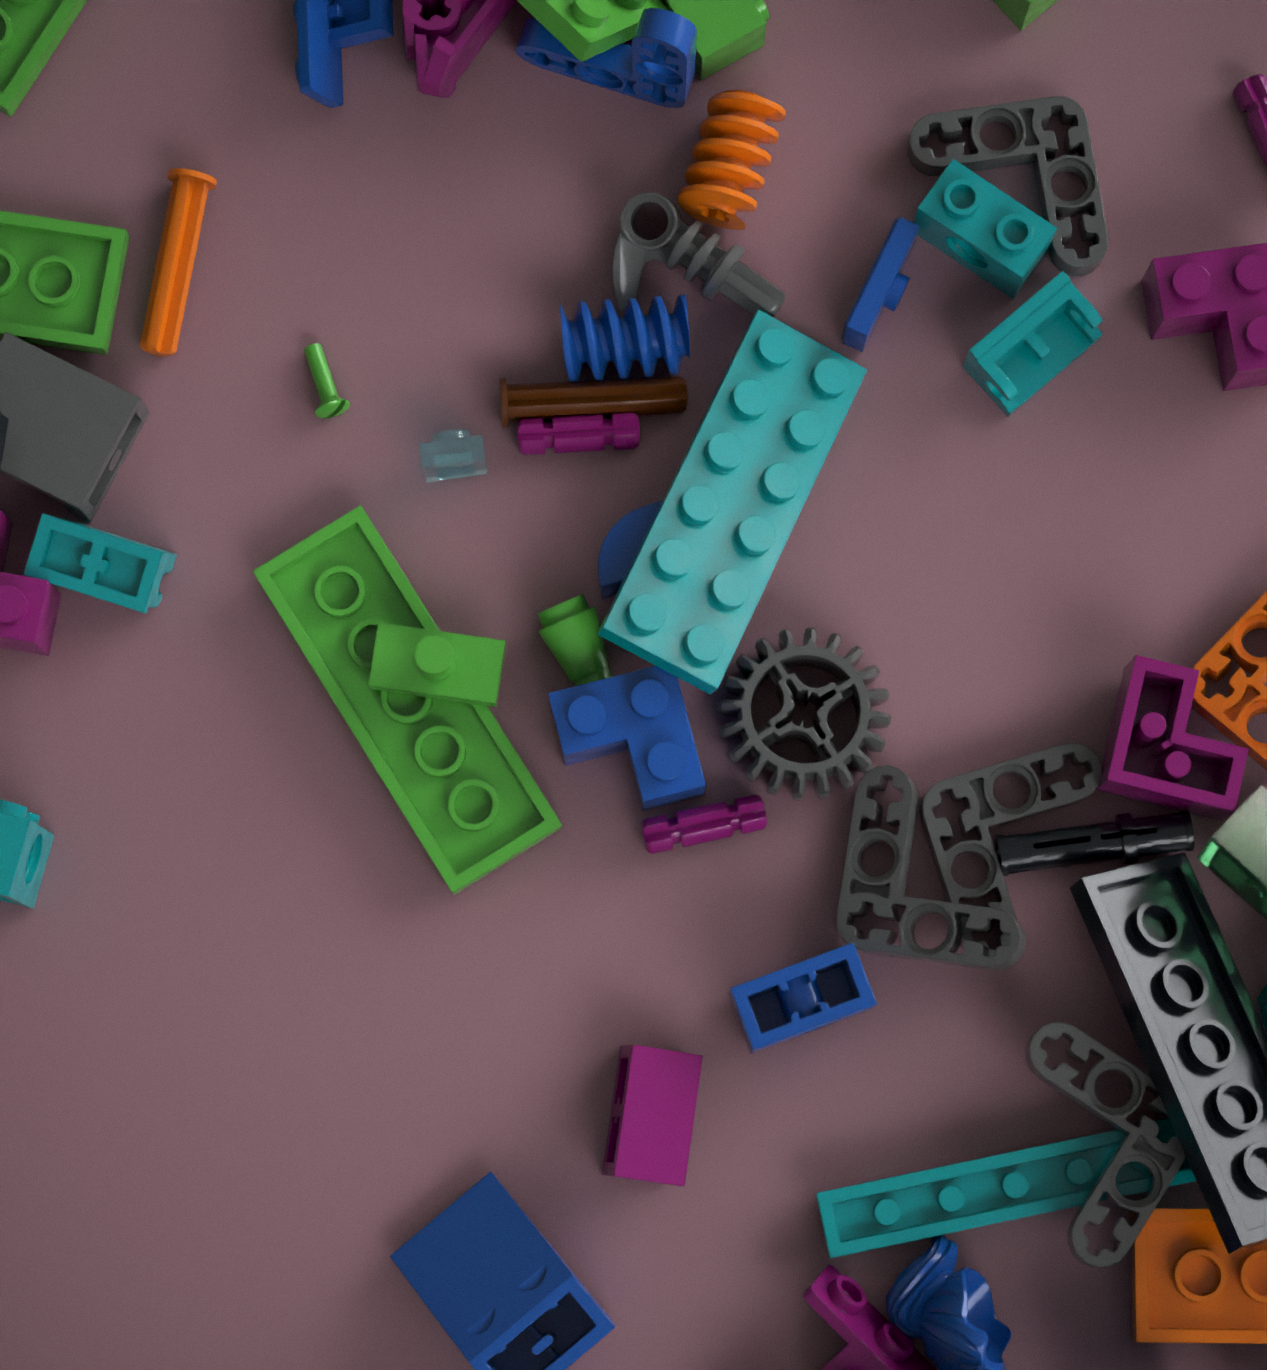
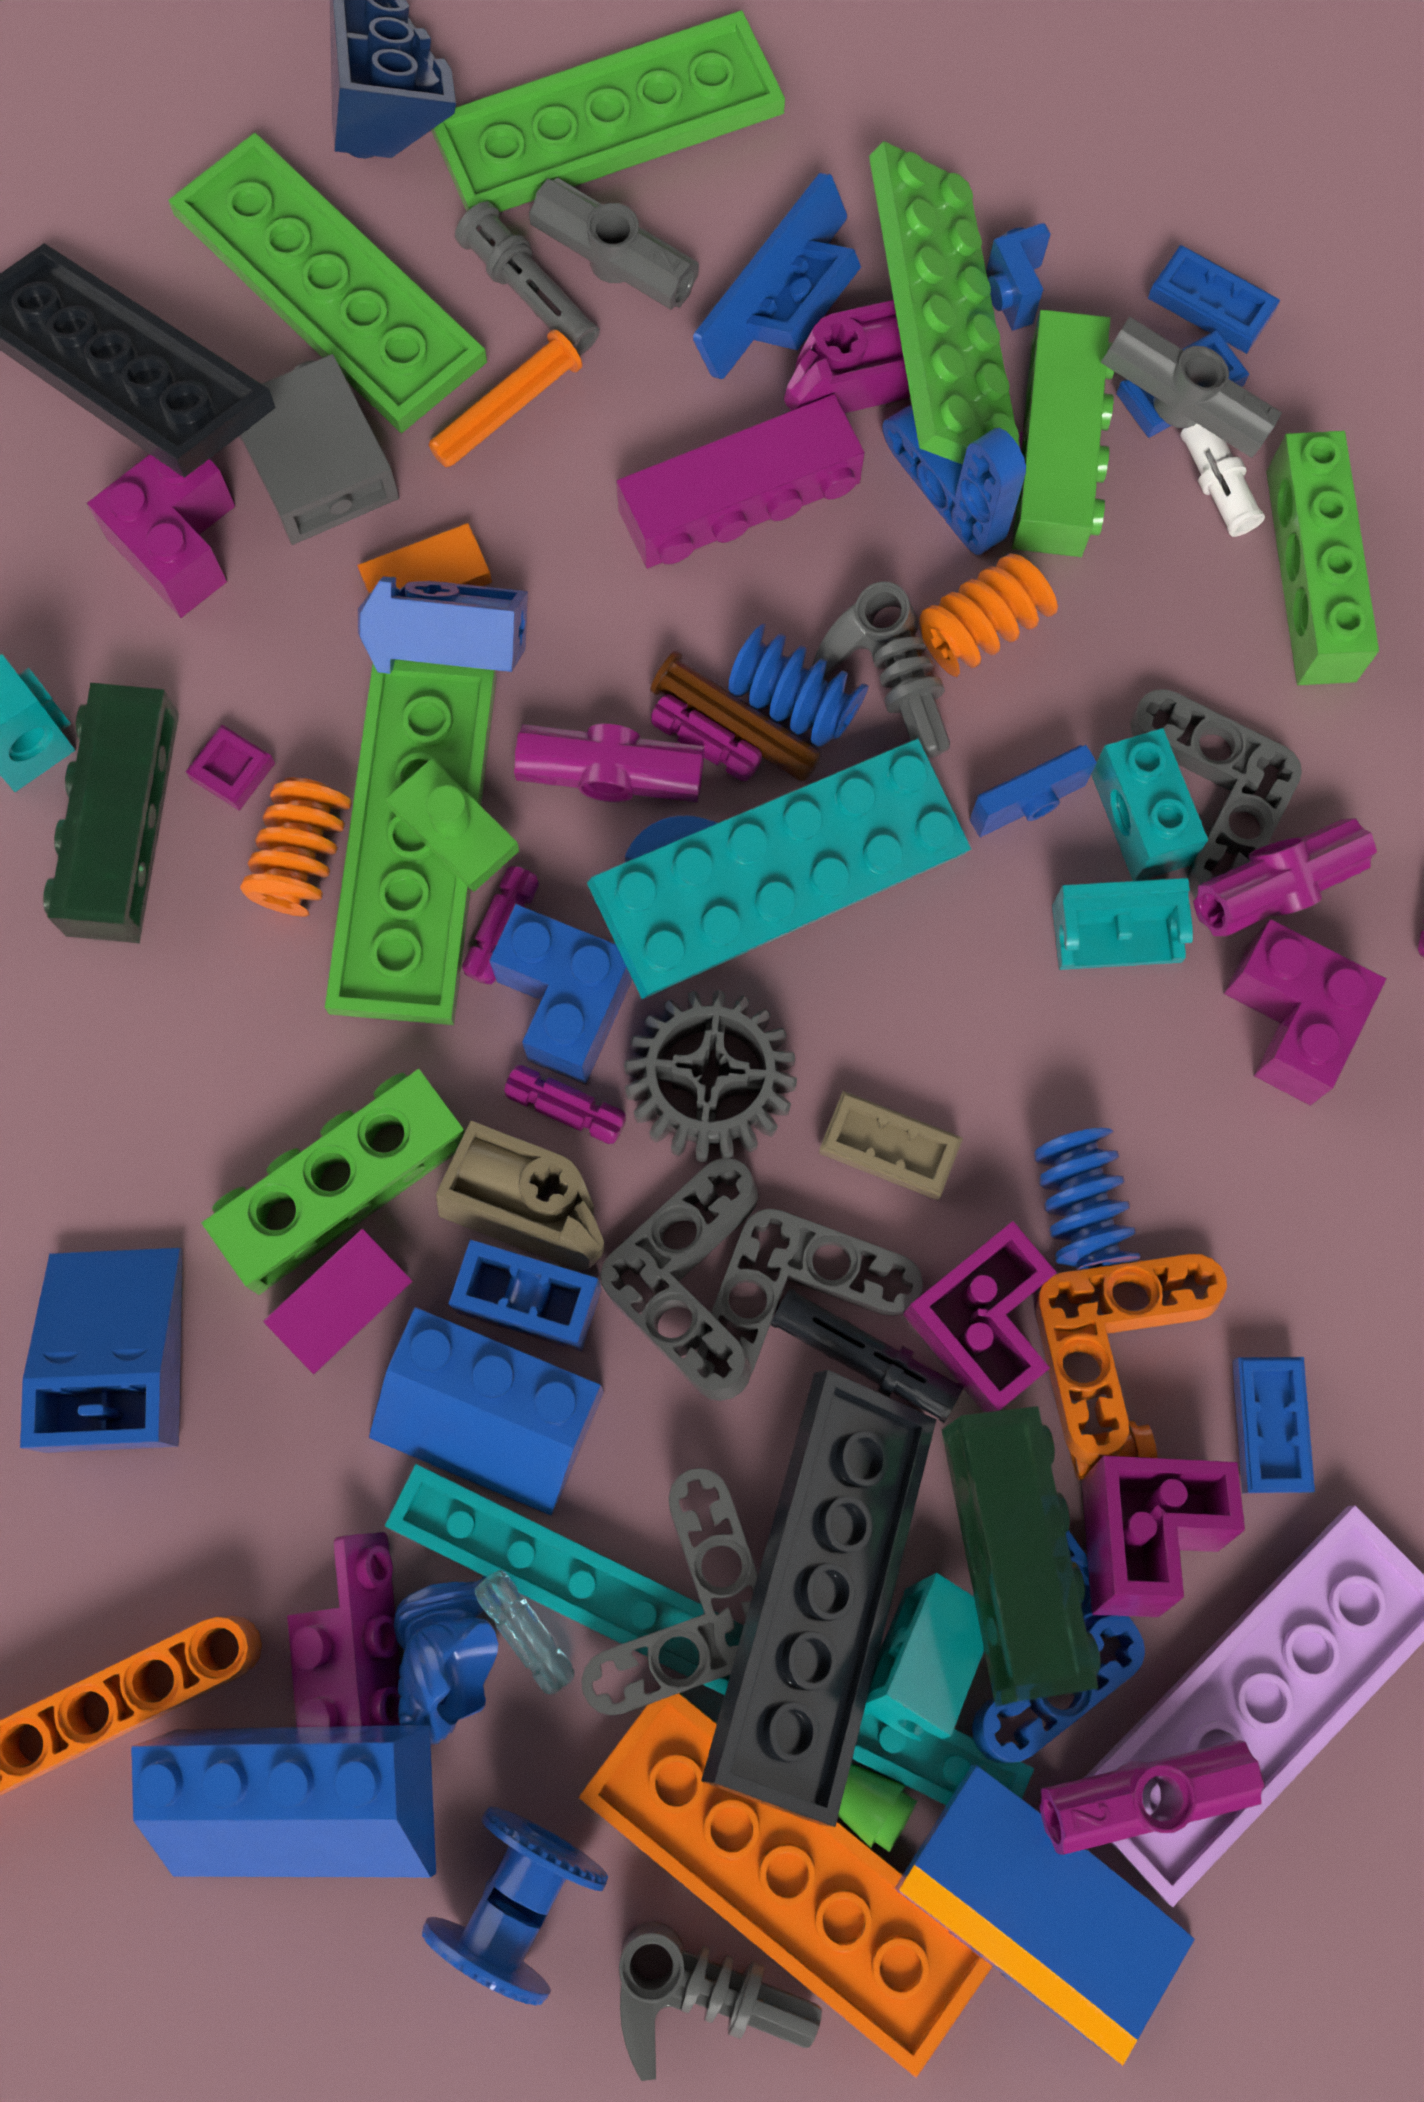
camera: 35 degrees right, 5 degrees down
teal hinge [23,513,177,613] -> none
bright green piece [304,343,350,418] -> none
clear light blue plate [419,429,488,483] -> none
bright green cone [537,594,612,686] -> none
none -> clear green brick [43,683,179,944]
none -> magenta tile [185,725,275,811]
none -> bright green brick [201,1069,465,1295]
none -> orange piece [240,777,352,917]
none -> orange tile [357,523,492,594]
none -> piece [358,576,528,674]
none -> blue slope [369,1307,604,1516]
none -> dark tan piece [436,1120,605,1272]
none -> dark grey pin [455,201,600,355]
none -> magenta axle [462,865,539,985]
none -> clear light blue axle [475,1570,575,1694]
none -> magenta piece [514,724,705,803]
none -> dark grey piece [529,178,699,310]
none -> magenta brick [616,394,865,569]
none -> dark tan plate [819,1091,963,1201]
none -> blue piece [1034,1128,1141,1270]
none -> magenta piece [1193,818,1377,936]

